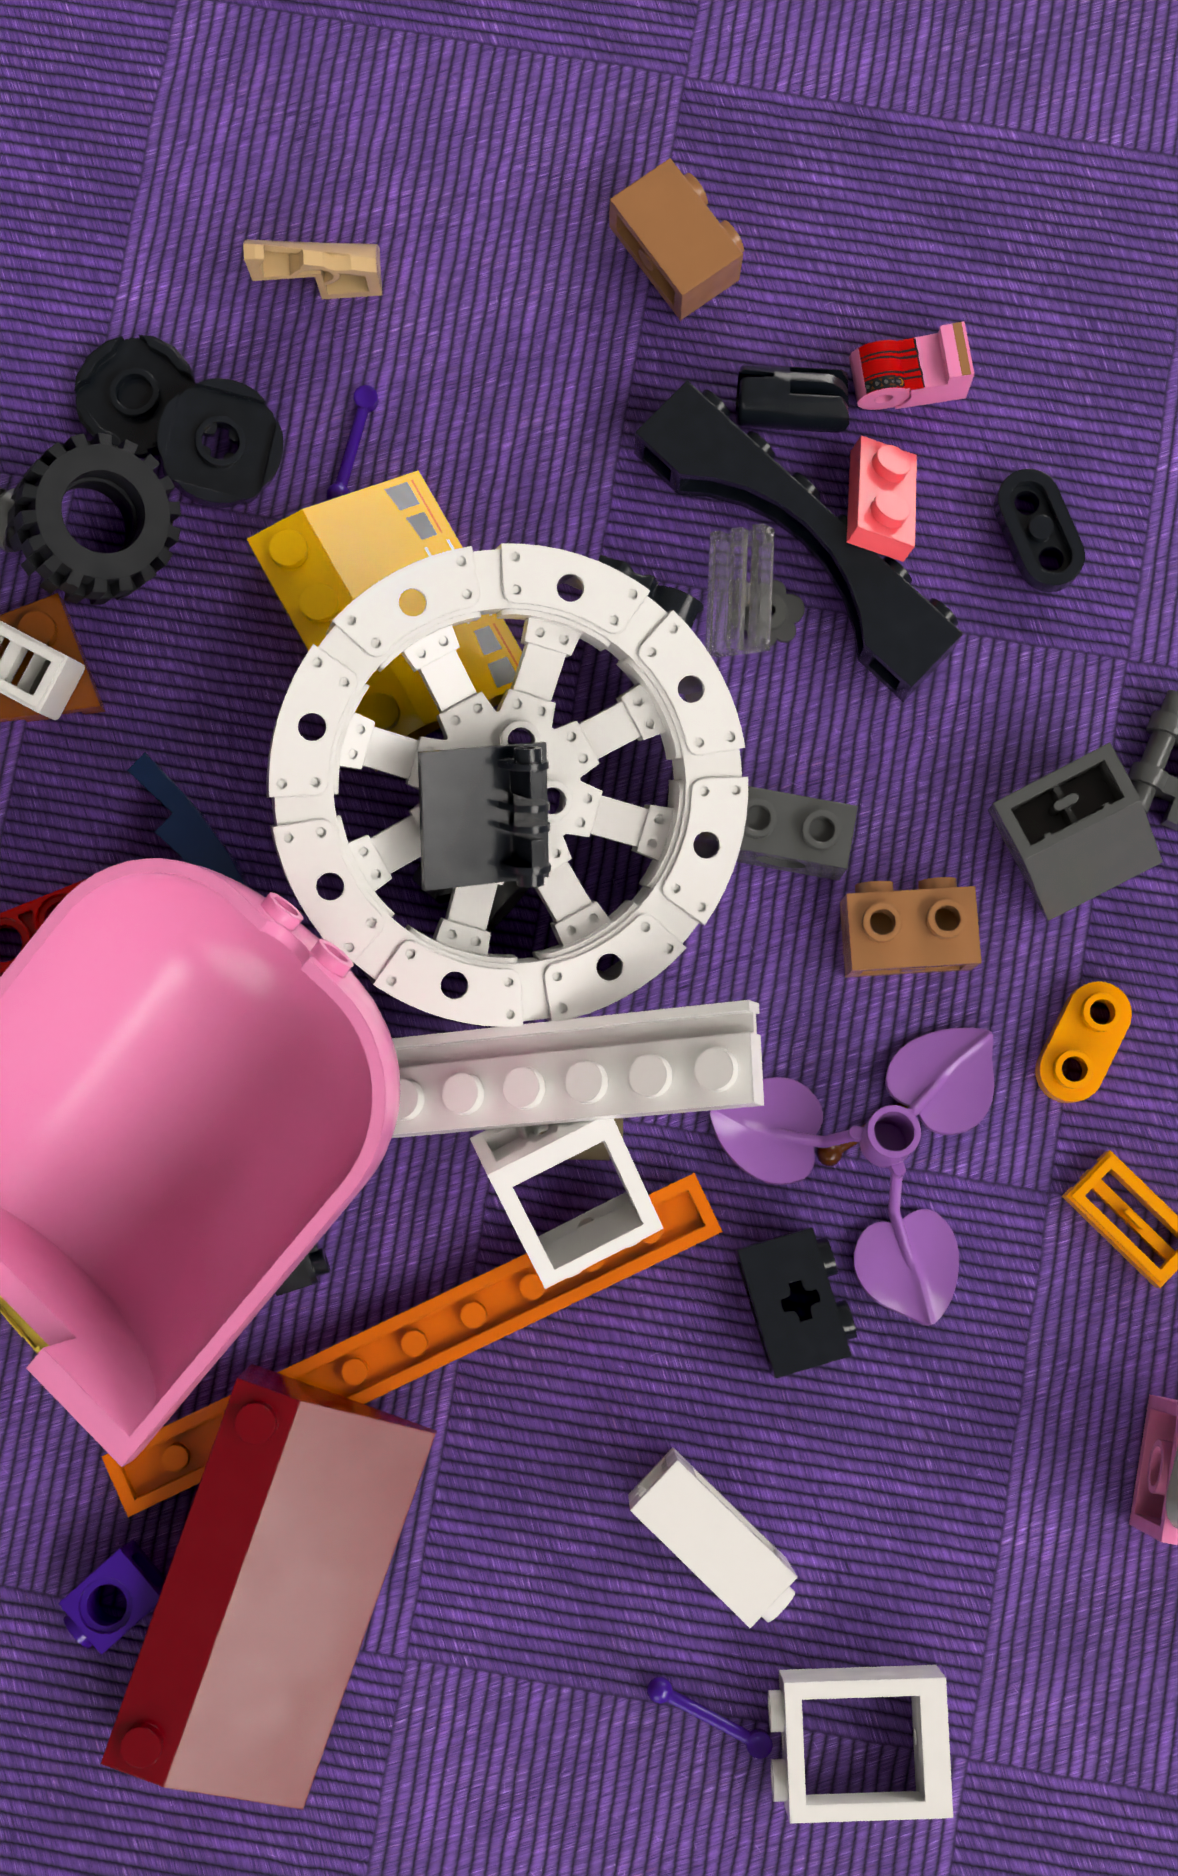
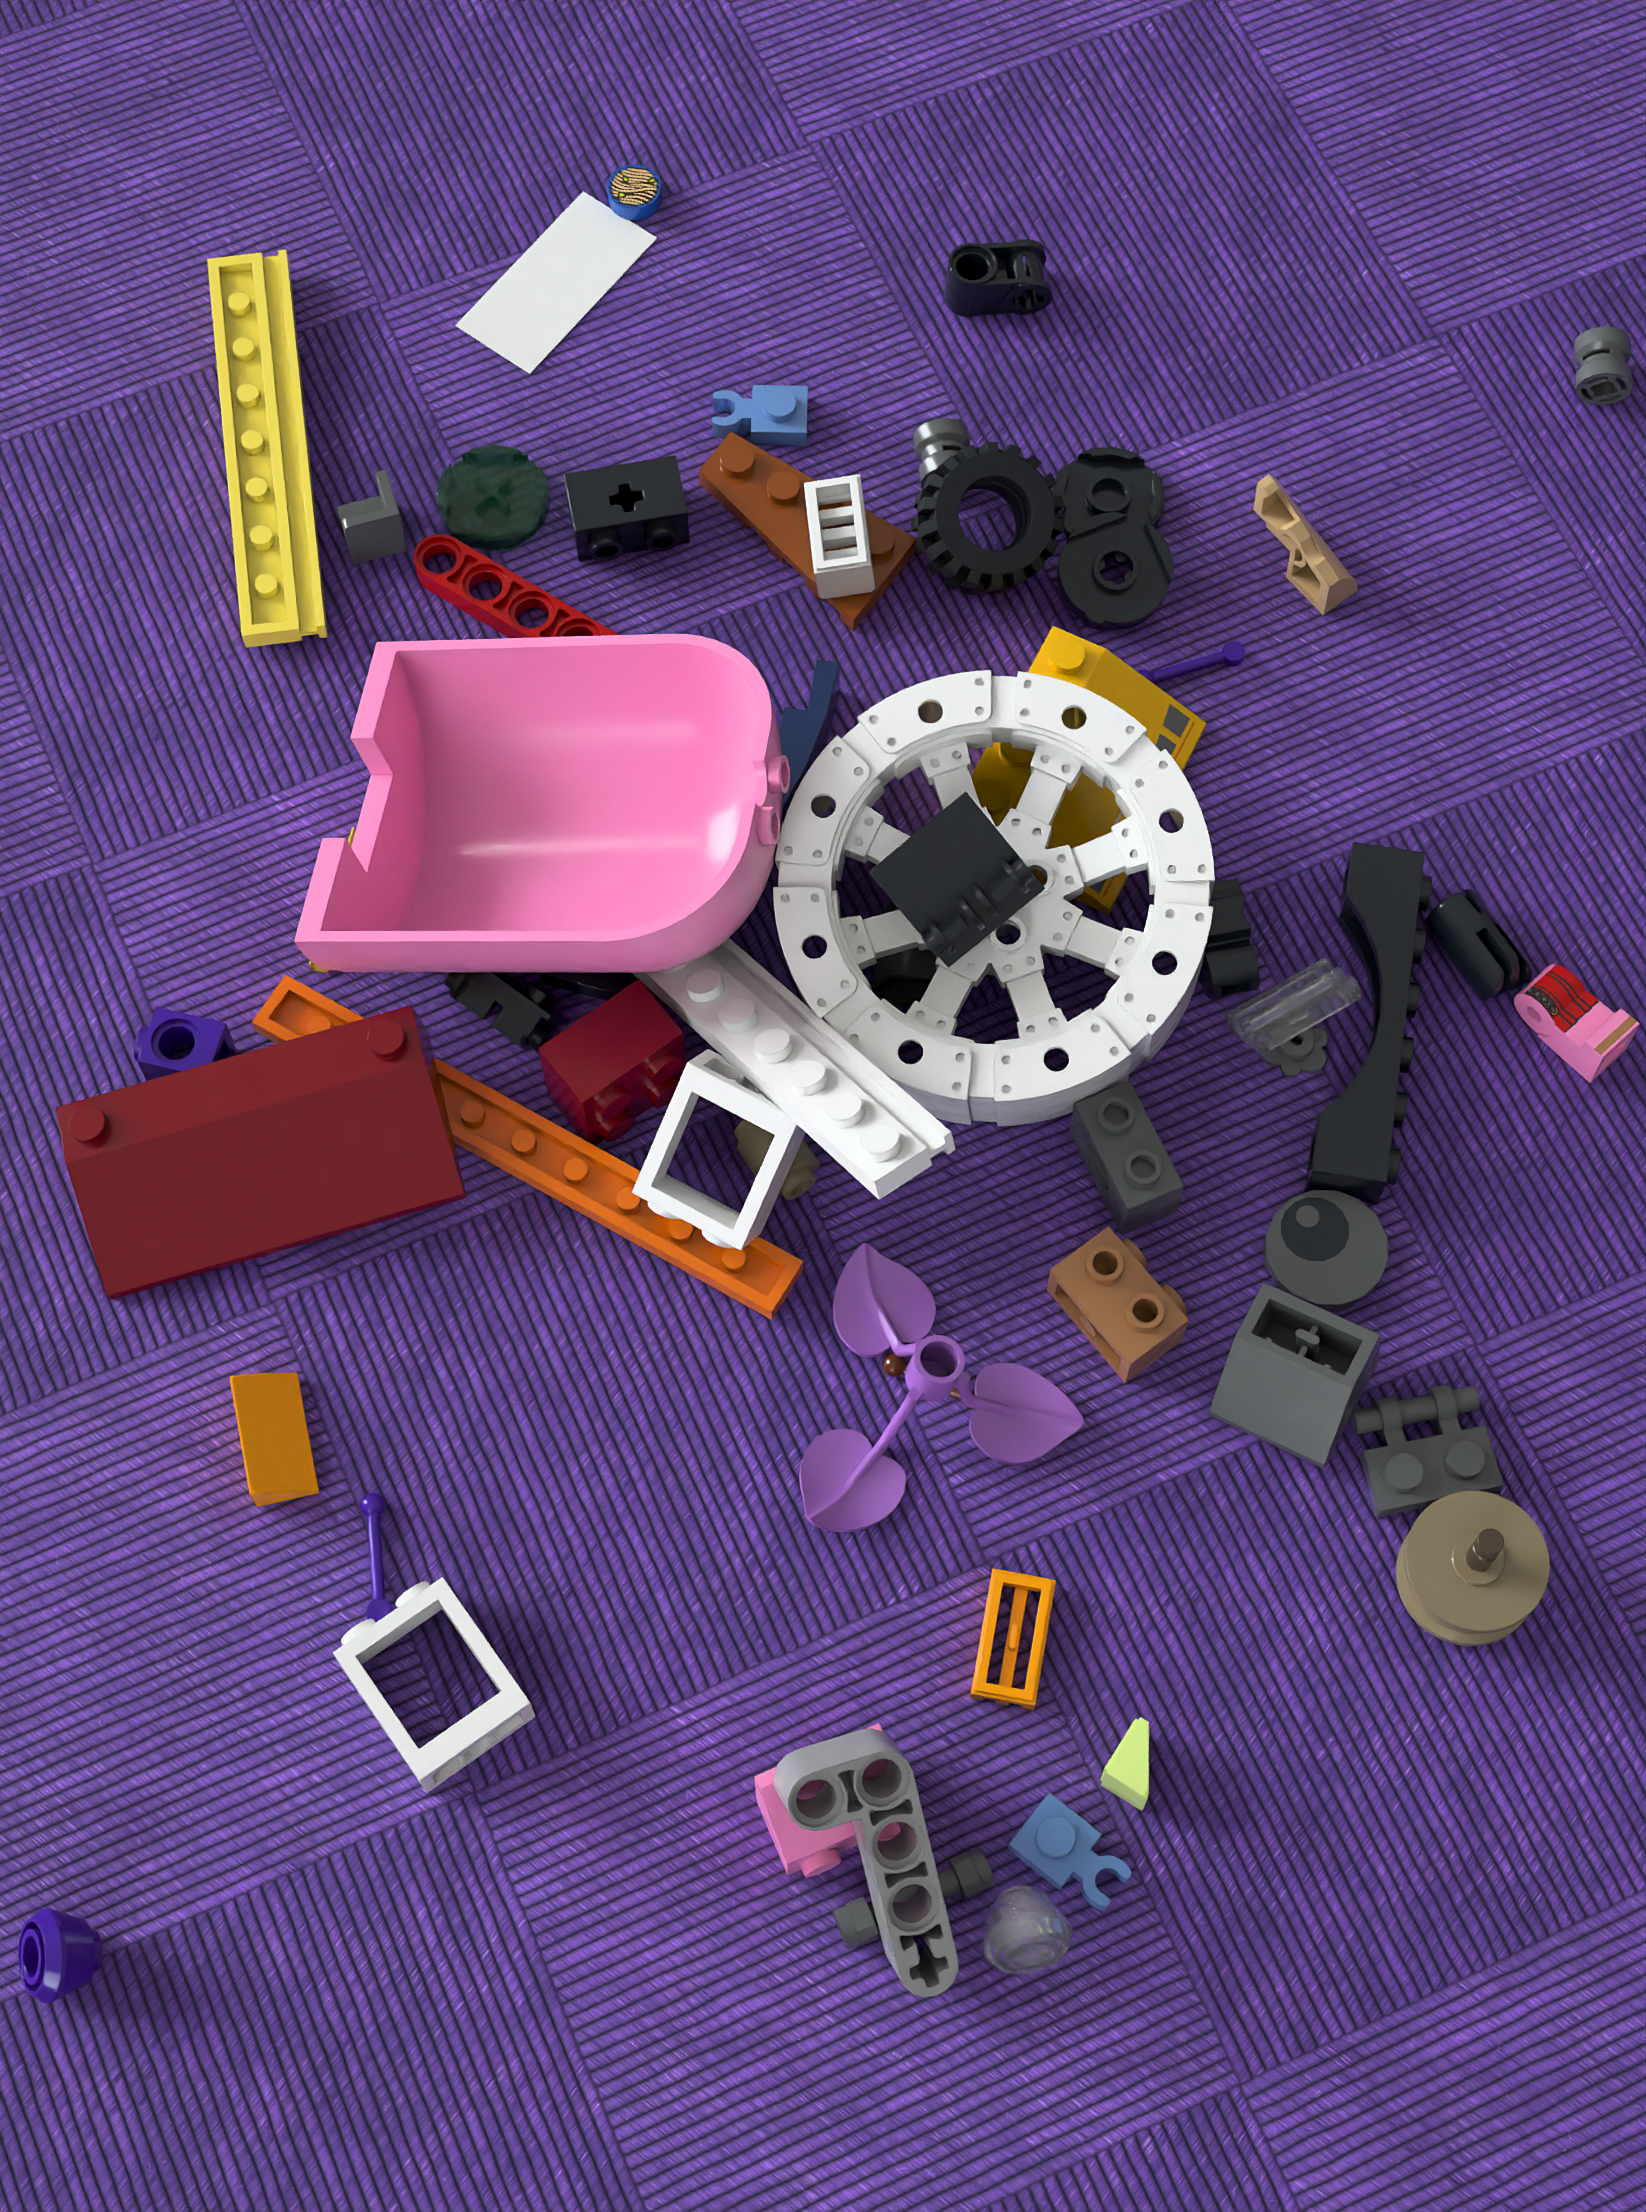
camera: 55 degrees right, 15 degrees down
medium nougat brick [609,158,744,321] -> none
white window [628,1447,797,1628] -> none
black brick [733,1228,857,1378] -> none
coral plate [846,435,917,562] -> none
black plate [994,469,1085,592] -> none
light orange plate [1035,981,1132,1103] -> none
none -> light orange slope [230,1372,320,1507]
none -> dark red brick [538,979,686,1146]
none -> dark grey tile [1263,1190,1388,1312]

